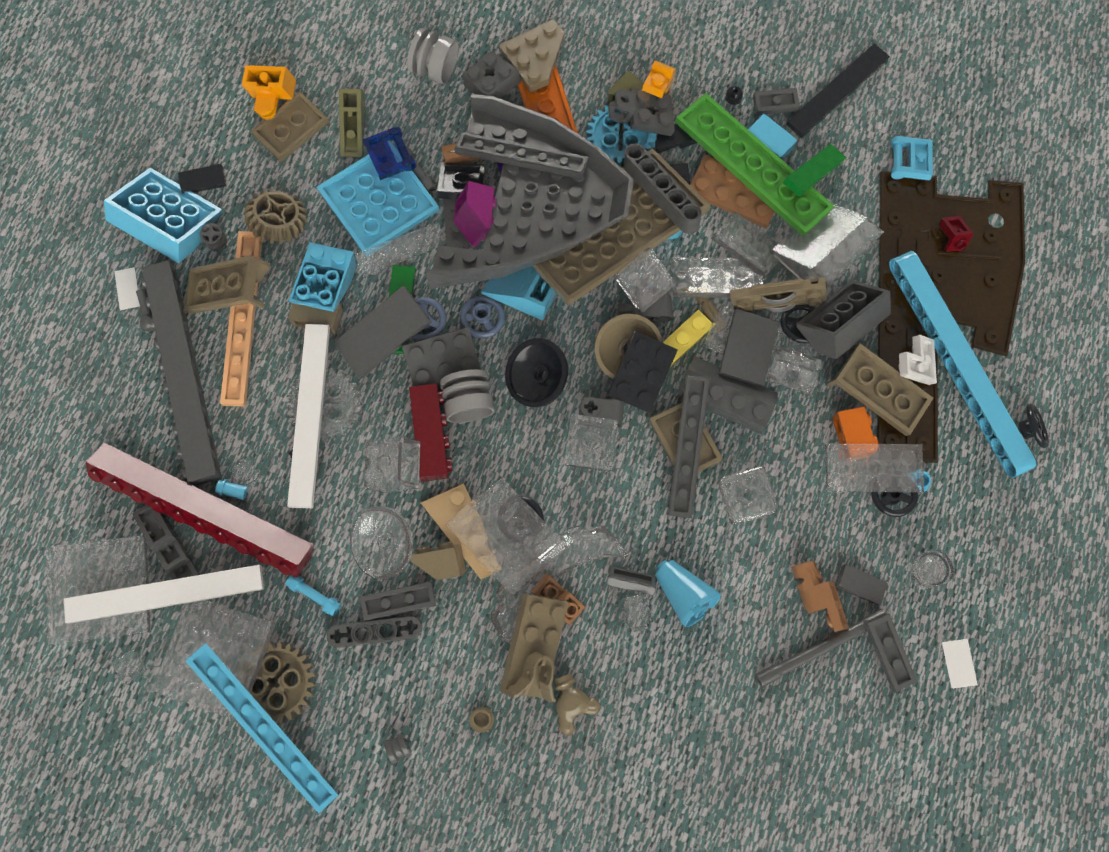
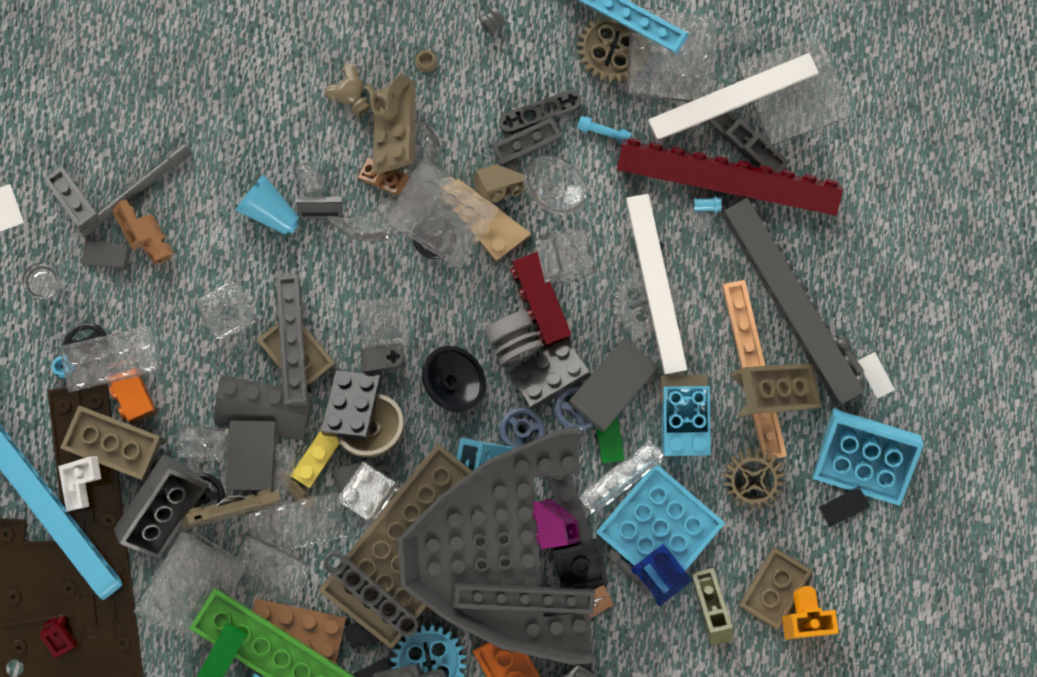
camera: 160 degrees right, 5 degrees up
dark grey wheel [200,223,227,250] -> none

